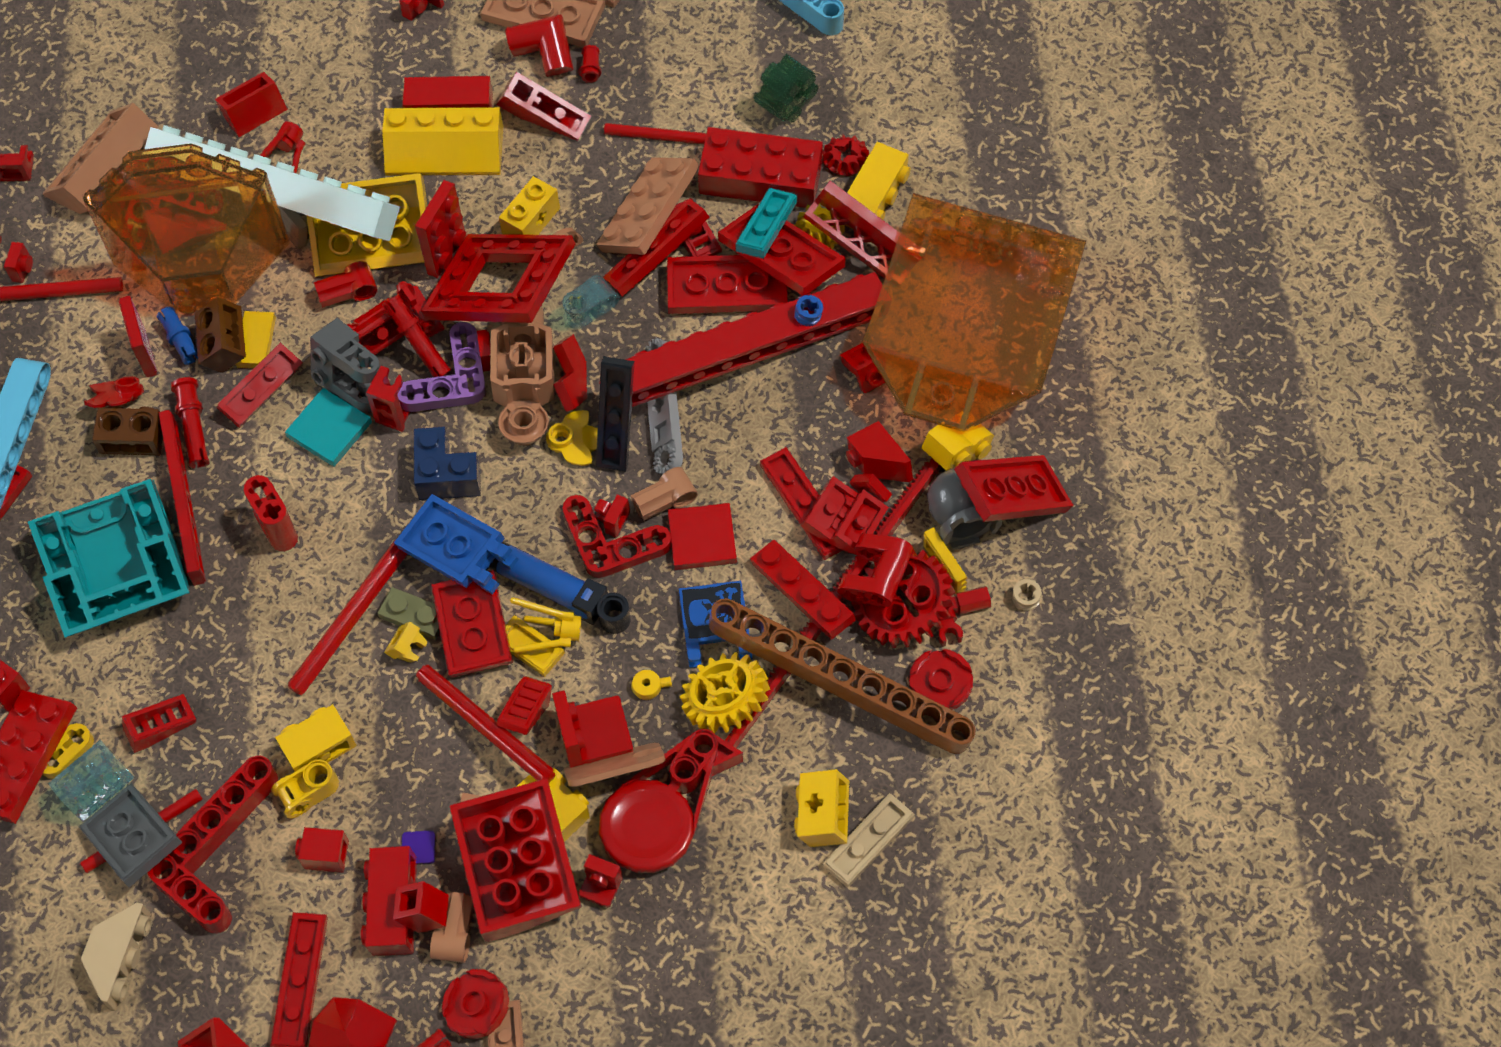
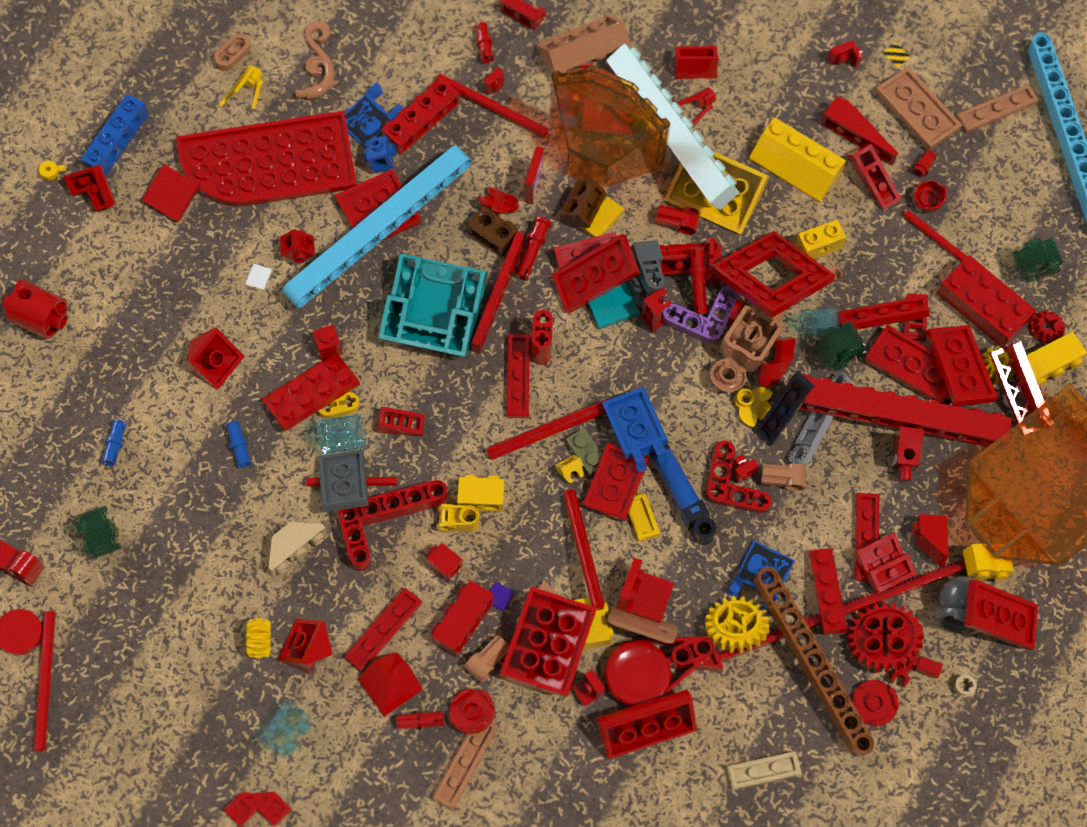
camera: 30 degrees right, 5 degrees up
blue pin [156,306,198,365] -> none
red brick [393,881,449,933] -> none
red brick [402,76,493,108] -> none
dark blue brick [414,427,481,500] -> none
red plate [415,180,467,278] -> none
red slope [496,676,552,735] -> none
red brick [505,14,574,77] -> none
yellow plant [510,597,581,653] -> none
nougat plate [596,157,699,255] -> none
yellow piece [631,670,672,700] -> none
red tile [668,503,737,570] -> none
teal tile [736,188,797,259] -> none
blue bush [794,295,823,326] -> none
yellow brick [794,769,849,847] -> none
red connector [837,533,914,607] -> none
red bracket [840,341,889,393] -> none
red tile [849,474,892,502] -> none
yellow tile [923,527,967,593] -> none
none -> red tile [507,334,530,419]
none -> red plate [552,233,641,314]
none -> red brick [596,689,697,759]
none -> clear green brick [814,322,867,372]
none -> red slope [821,96,898,166]
none -> red torso [892,426,924,482]
none -> red hair [913,180,947,212]

